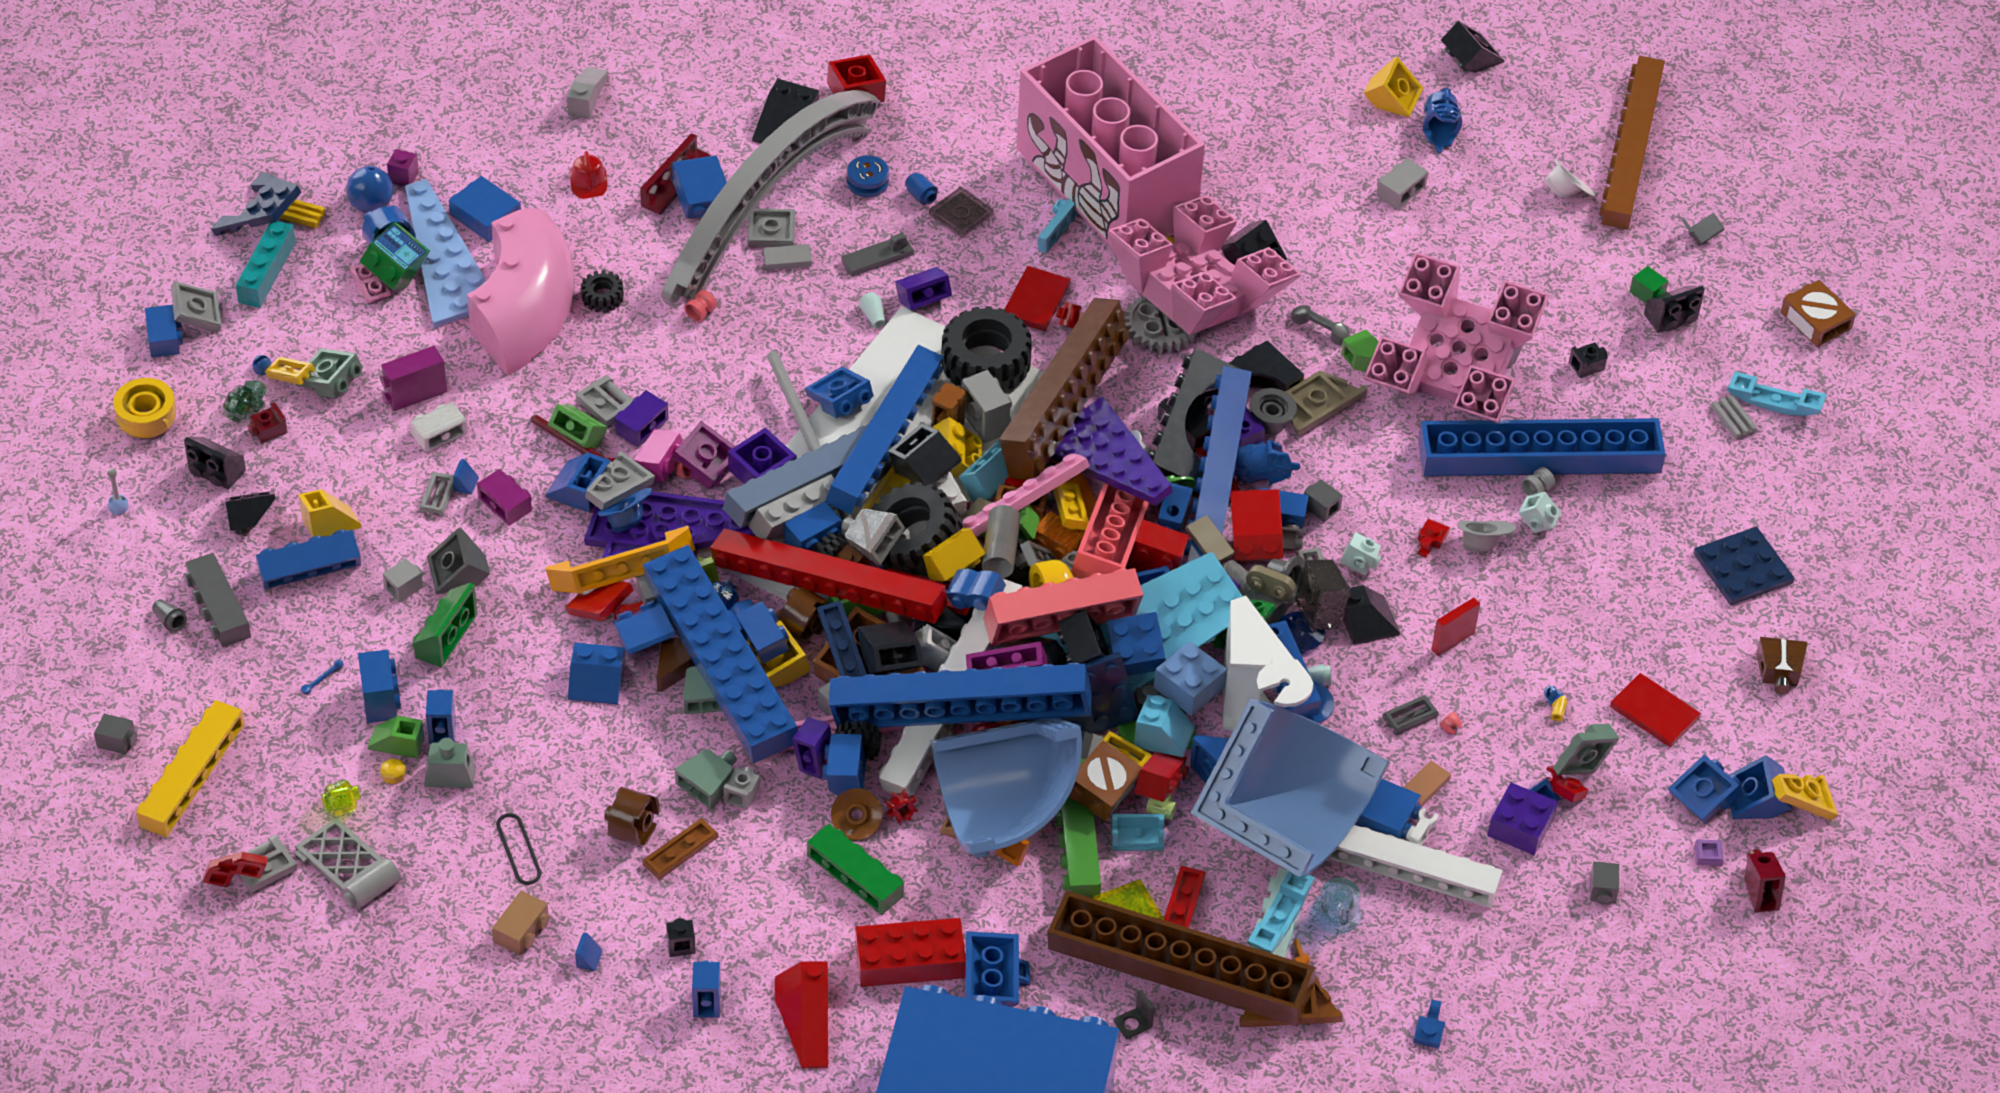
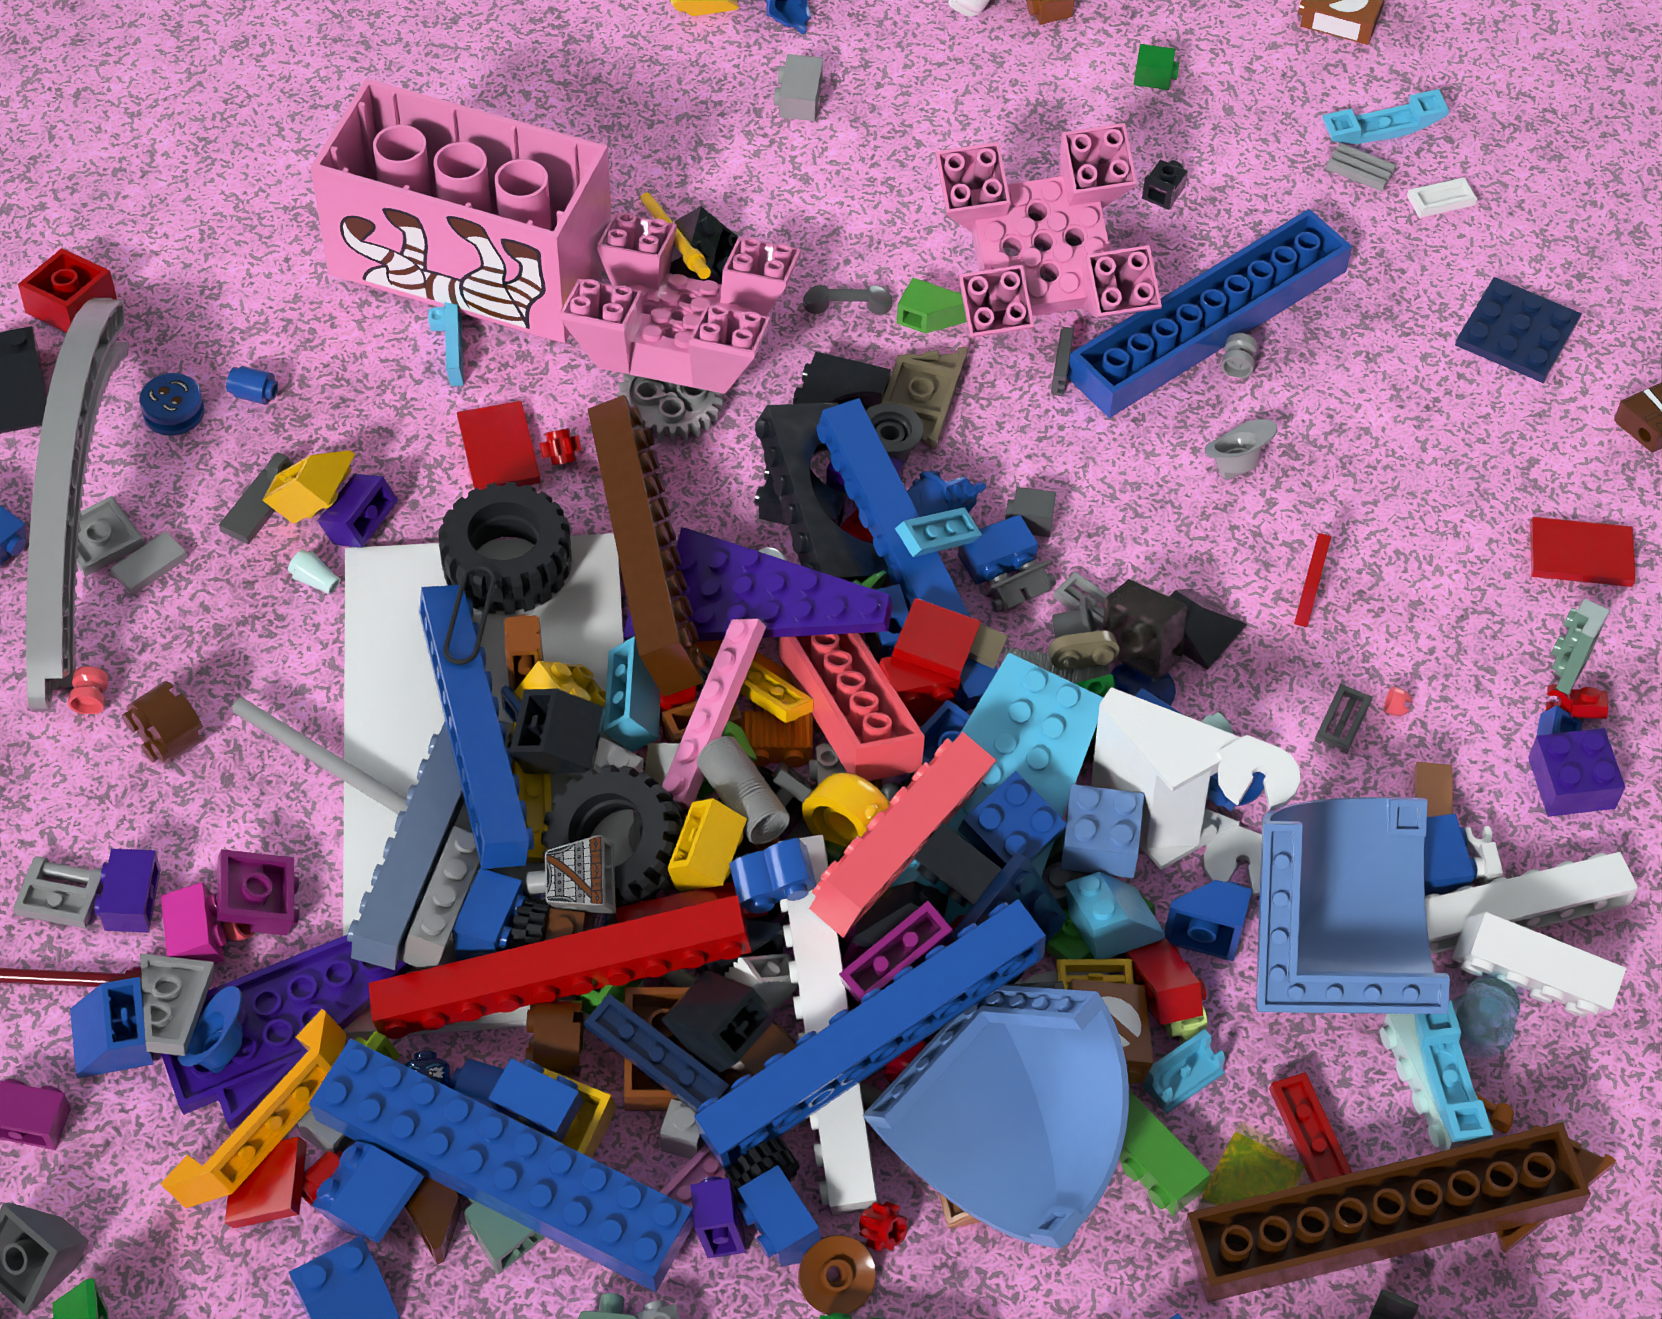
camera: 35 degrees left, 5 degrees up
bright green brick [548,404,607,448] -> none
dark purple brick [728,428,797,484] -> none
blue plate [805,366,874,419] -> none
clear smoke tile [929,186,994,238] -> none
light grey brick [962,370,1012,443] -> none
red slope [1230,489,1284,564] -> none
light aqua brick [1340,532,1381,576] -> none
red plate [1418,518,1450,558] -> none
light aqua brick [1518,492,1561,533] -> none
arm [1544,685,1567,721] -> none
black slope [1644,286,1705,333] -> none
none -> reddish brown brick [122,681,205,764]
none -> yellow slope [262,450,355,523]
none -> black piece [443,565,496,665]
none -> yellow bar [641,192,711,279]
none -> red tile [892,598,981,680]
none -> medium azure hinge [895,507,982,557]
none -> dark grey tile [1051,327,1074,397]
none -> white tile [1407,177,1477,218]
none -> white brick [1452,912,1626,1017]

